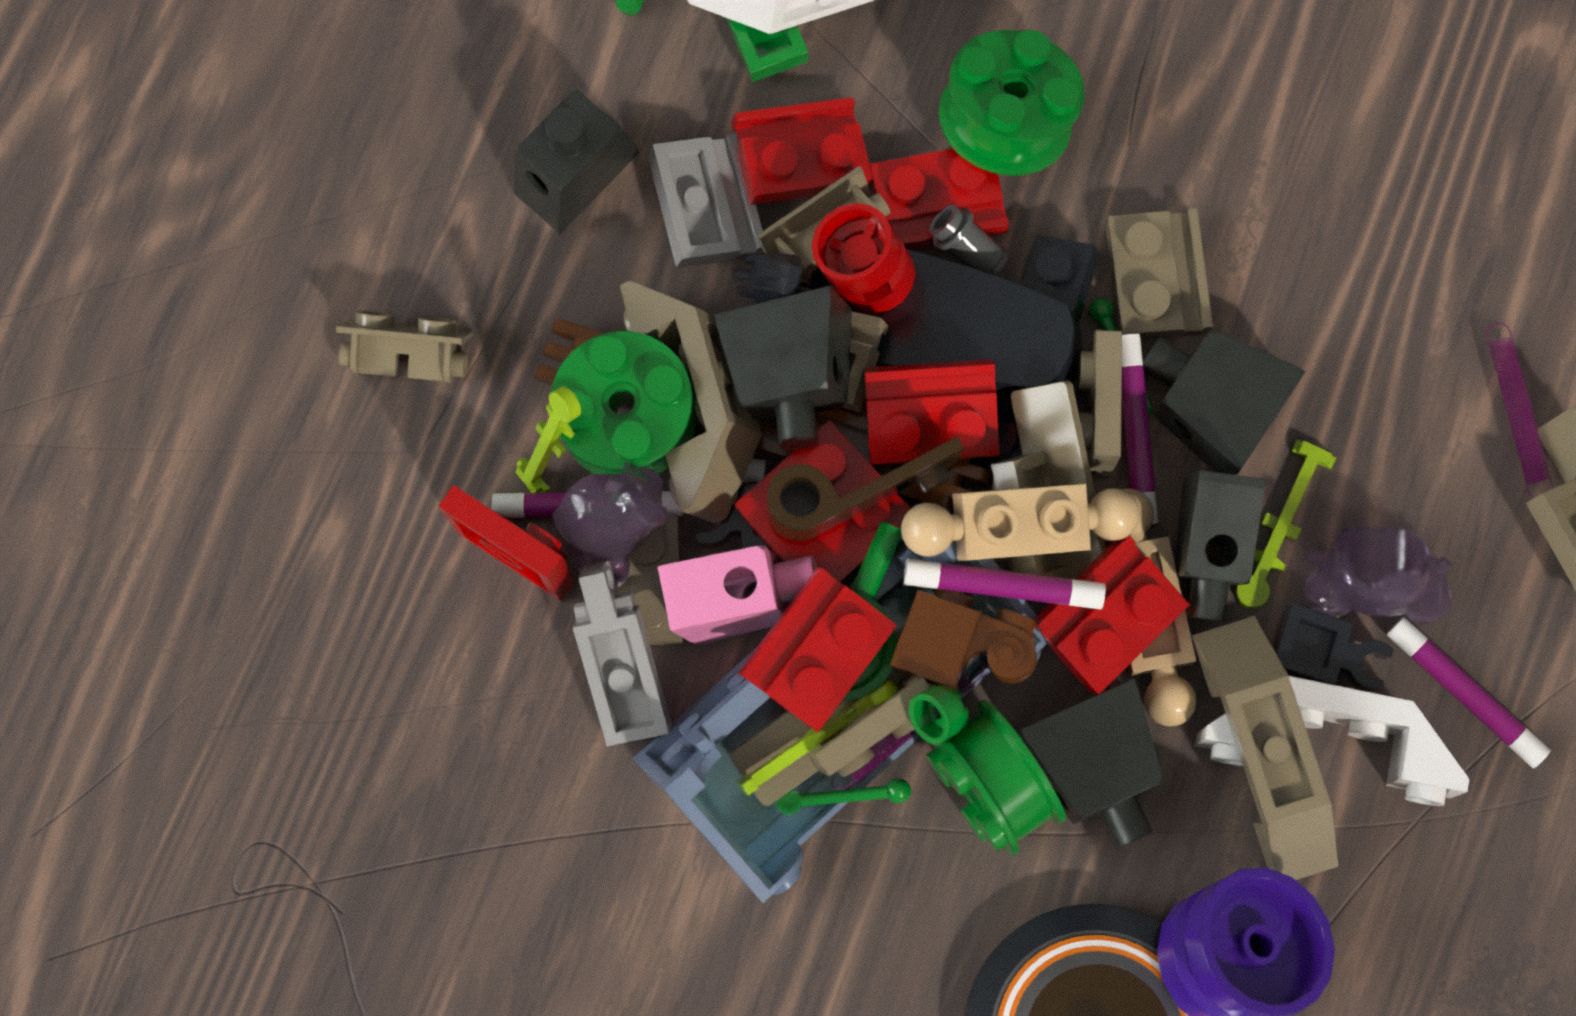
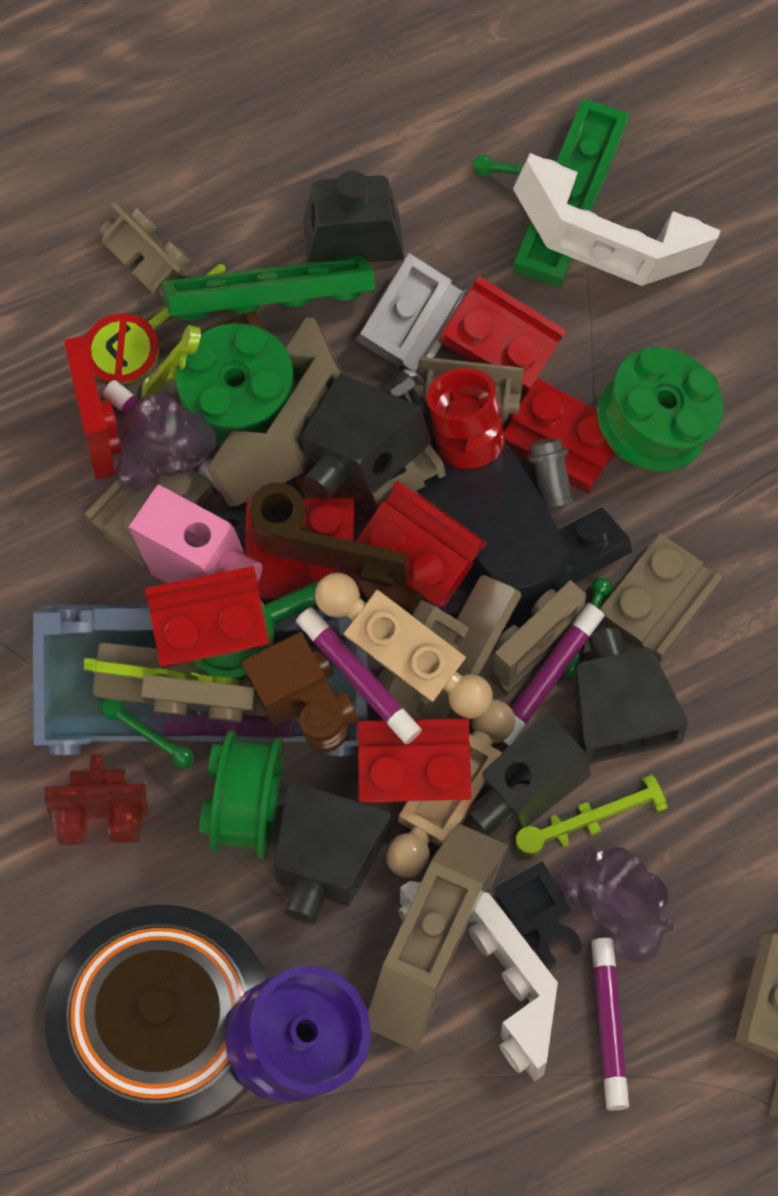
camera: 40 degrees right, 10 degrees down
light grey hinge [572,560,672,747] -> none
green hinge [909,685,968,744] -> none
none -> clear red hips [45,754,150,845]
none -> piece [85,264,226,385]
none -> green plate [161,256,375,320]

